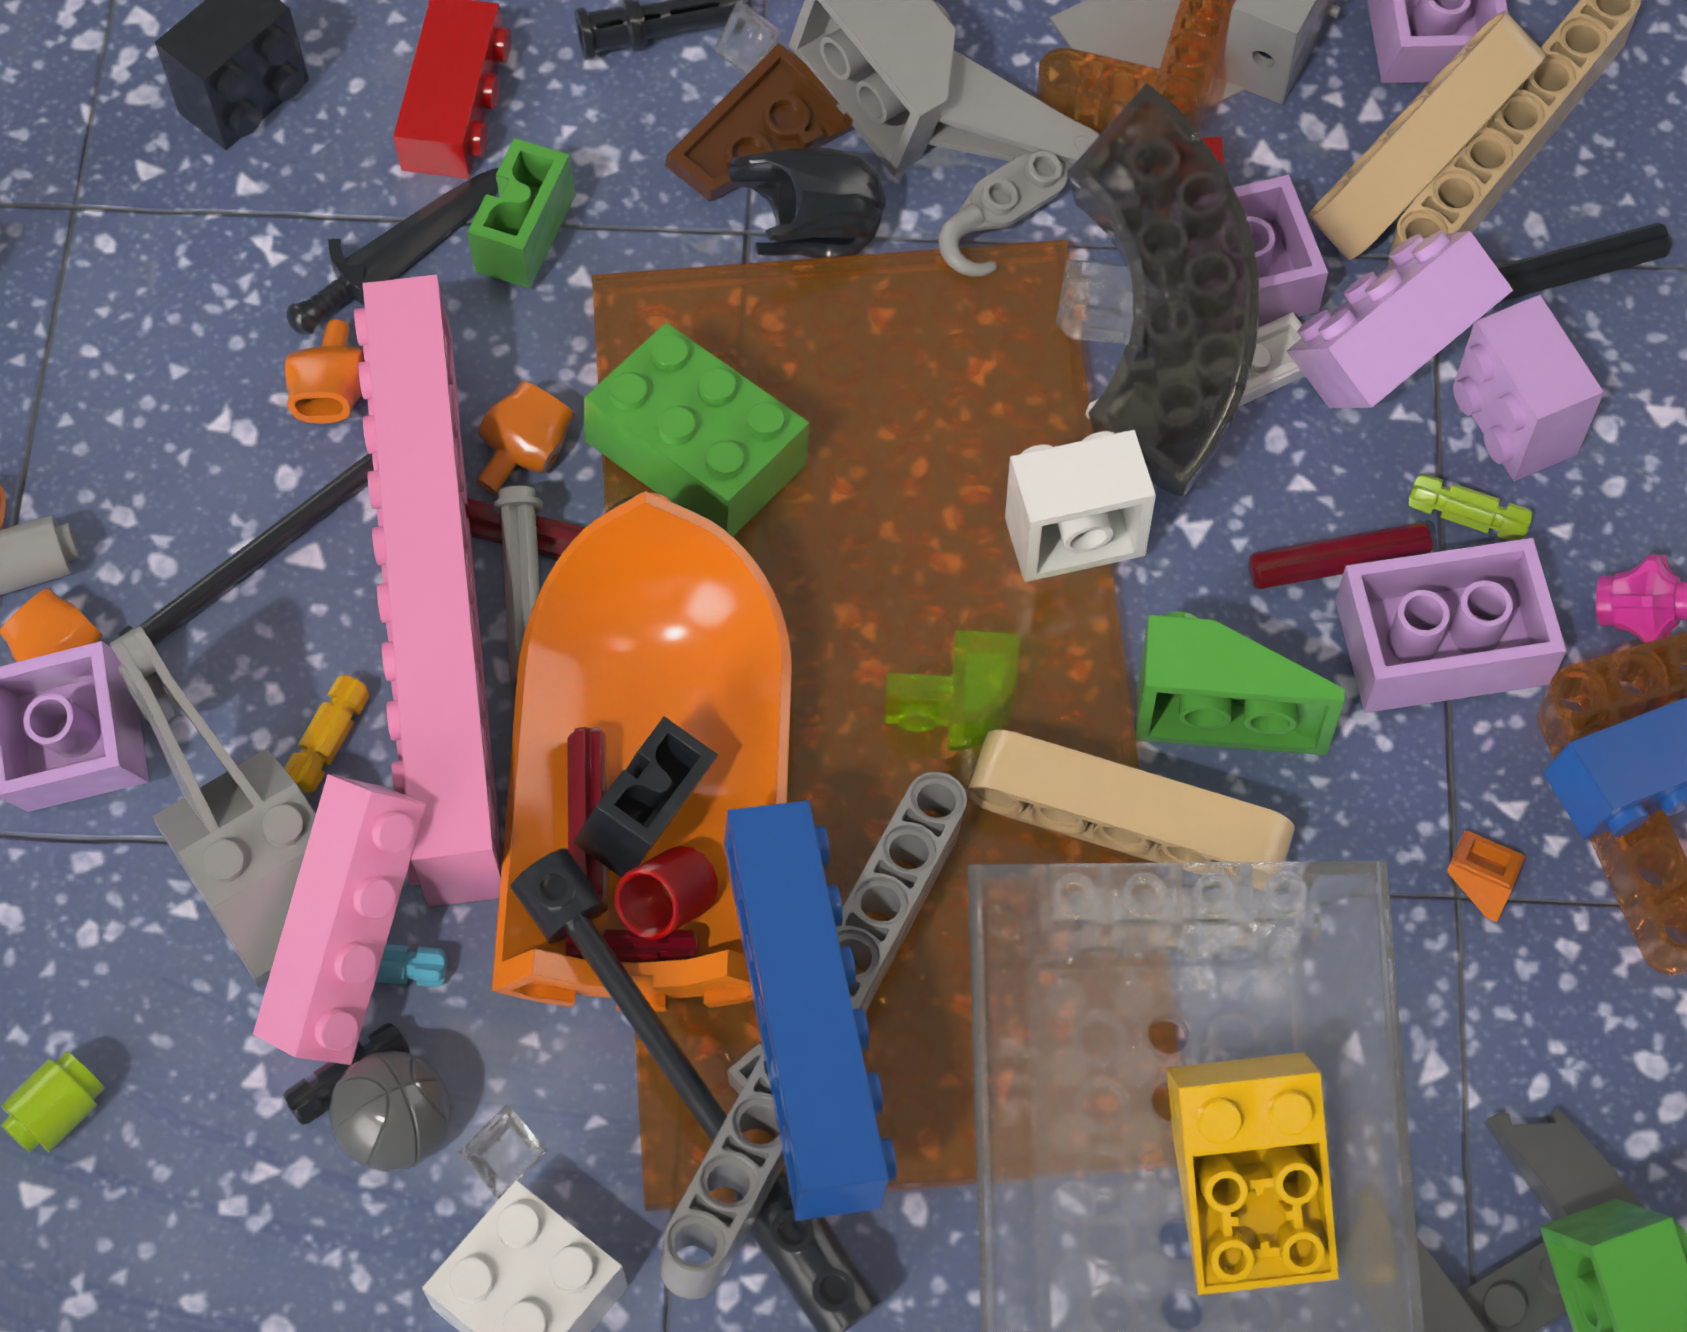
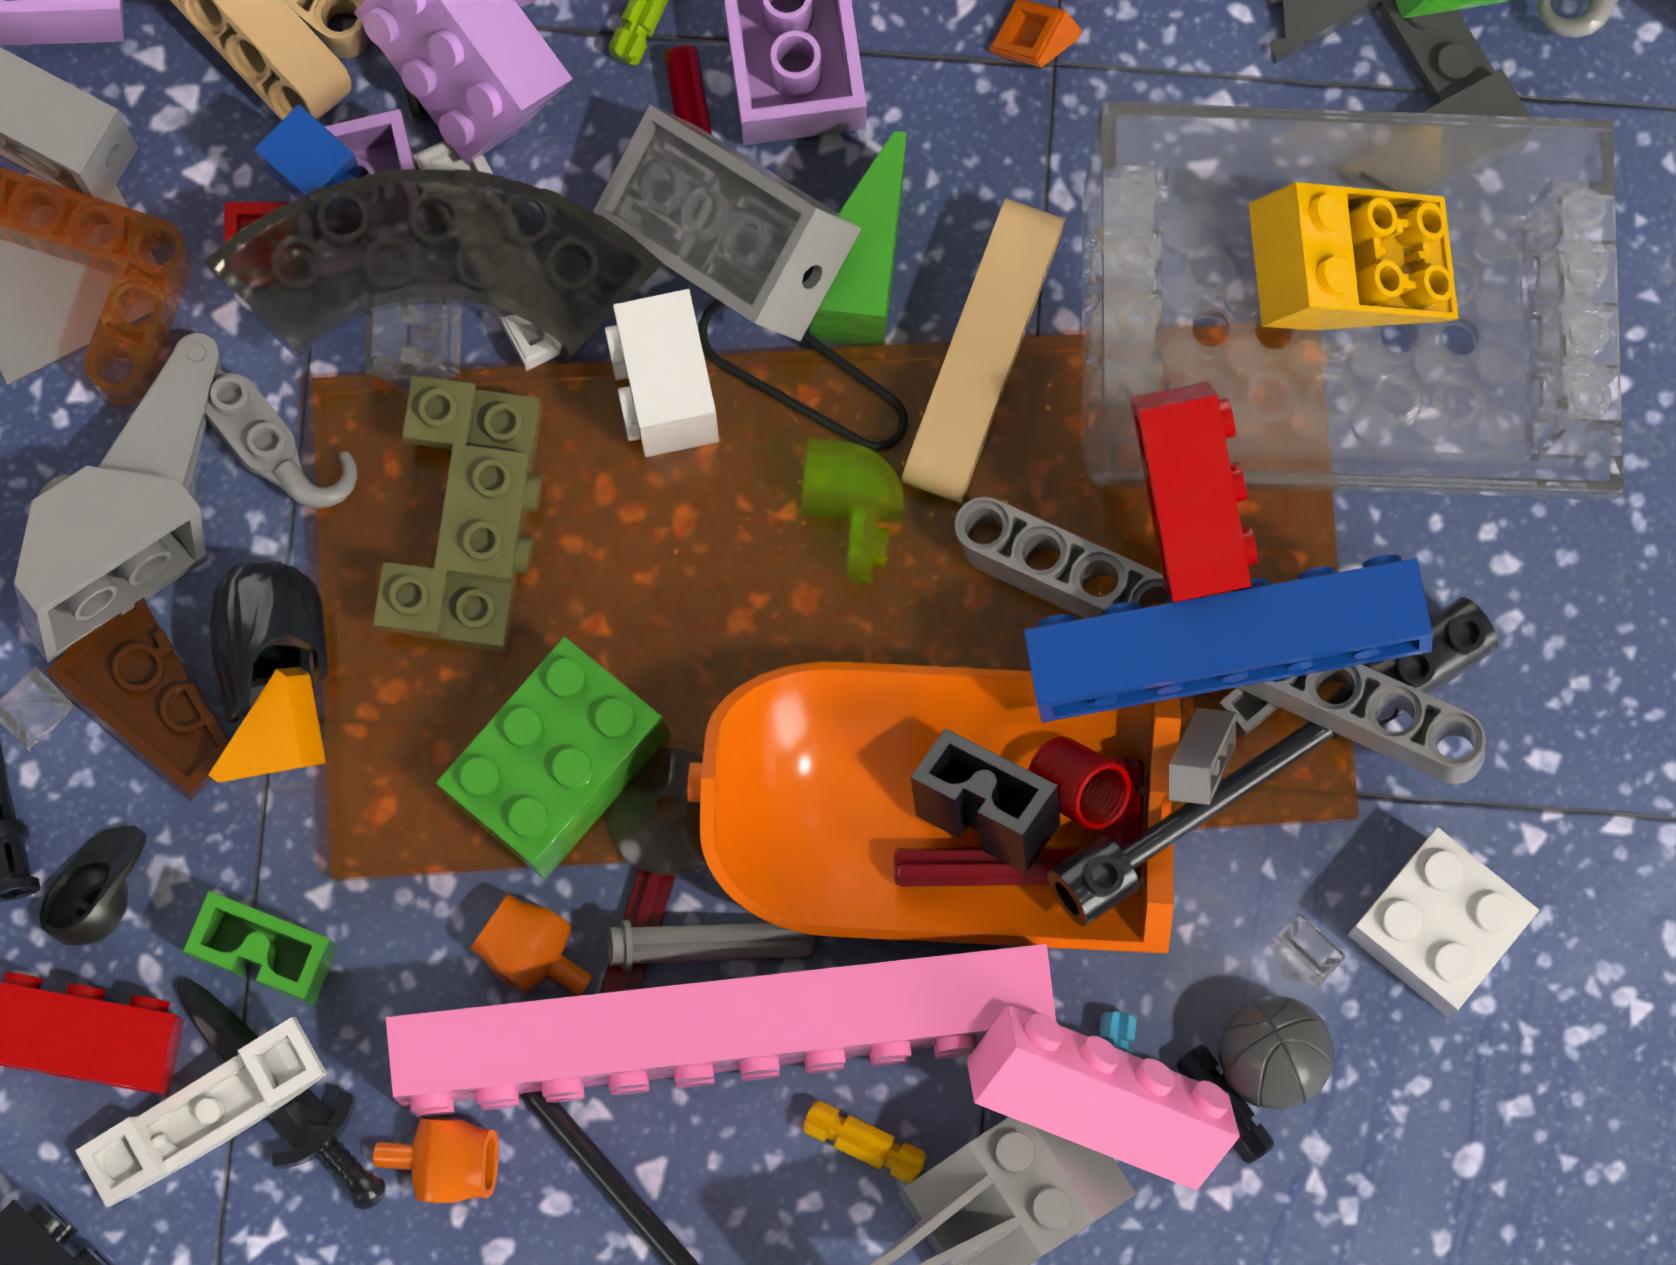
camera: 90 degrees left, 15 degrees up
none -> pearl dark grey cap [39,826,147,946]
none -> white slope [75,1017,327,1207]
none -> light orange slope [208,667,326,783]
none -> blue brick [254,104,361,218]
none -> olive bracket [373,375,543,653]
none -> brick [591,105,862,341]
none -> black piece [698,299,908,451]
none -> red brick [1130,381,1258,603]
none -> light grey piece [1169,708,1236,805]

